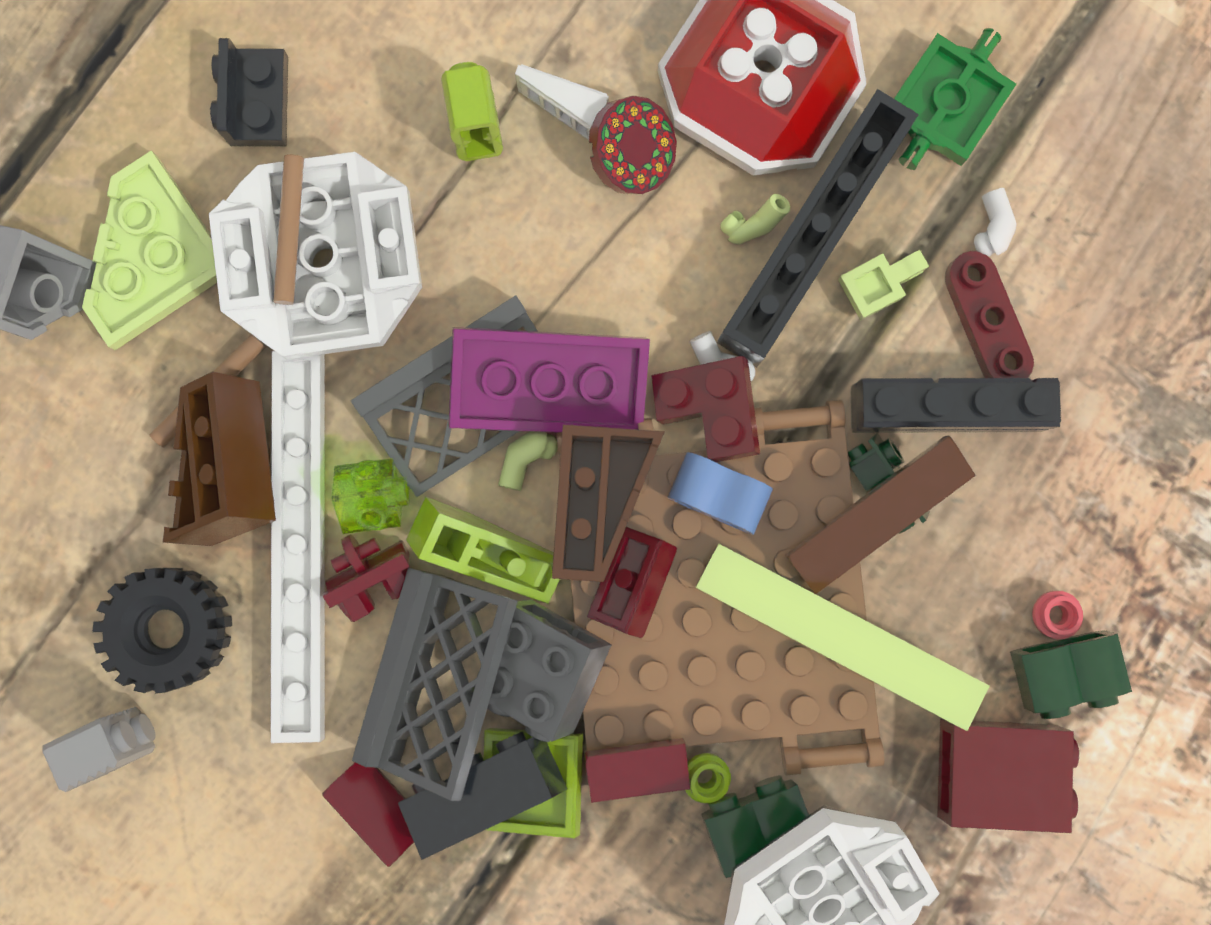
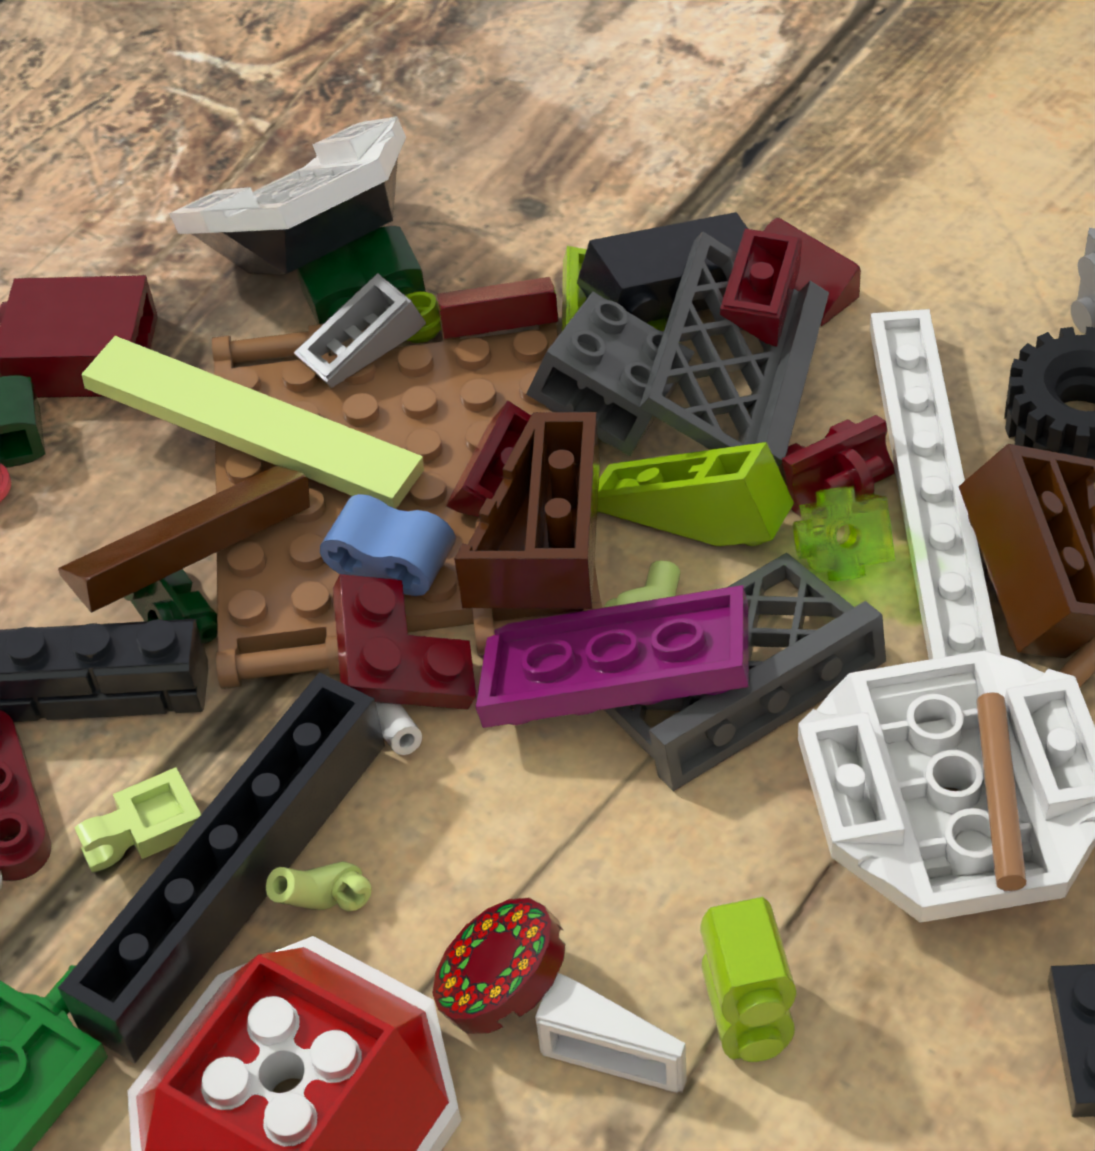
camera: 170 degrees left, 35 degrees down
none -> light grey slope [294,273,426,388]
none -> dark red slope [720,229,802,347]

